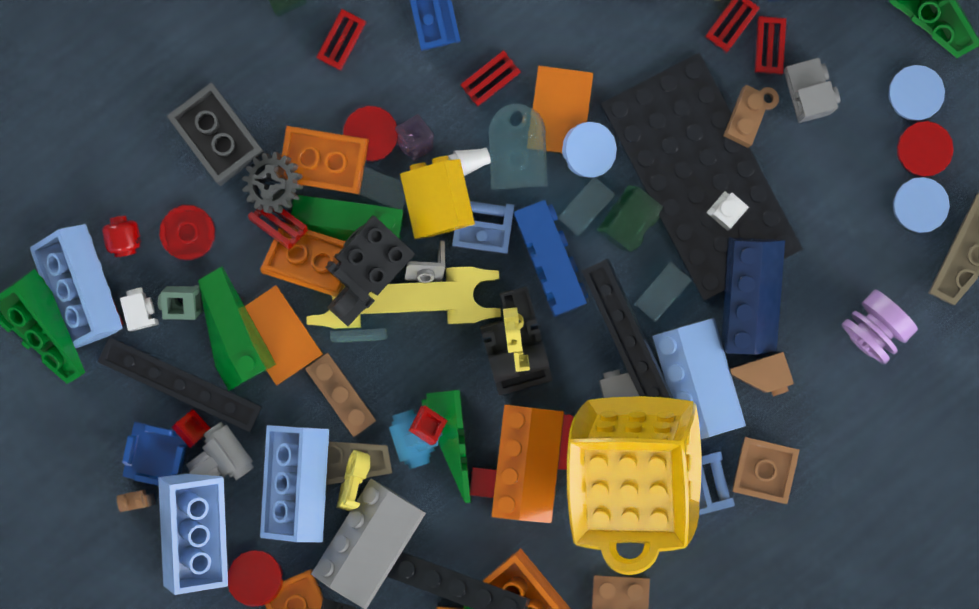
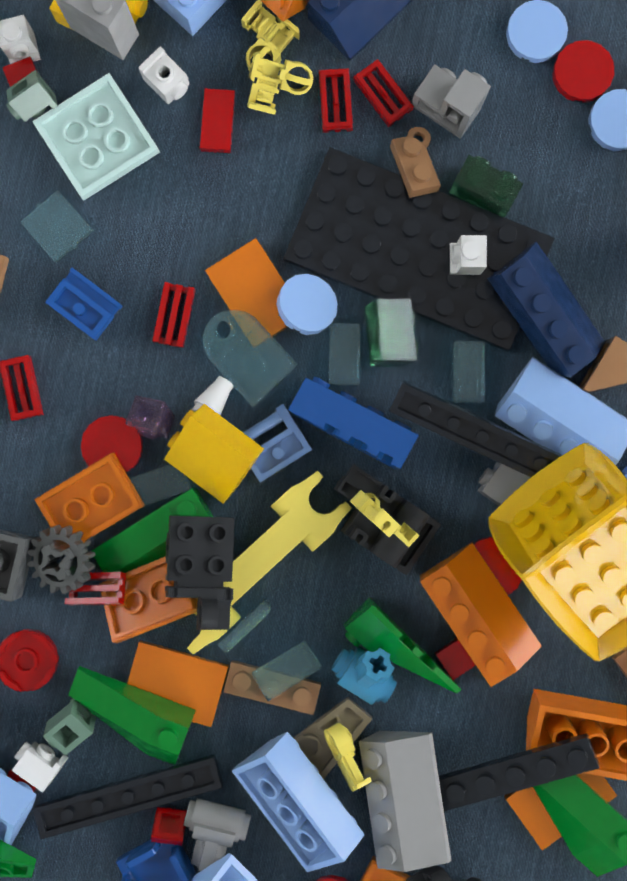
camera: 45 degrees left, 0 degrees up
light grey bracket [405,241,445,283] -> none
red tile [408,405,448,445] -> none
none -> clear light blue tile [252,641,322,701]
none -> clear green brick [449,155,524,217]

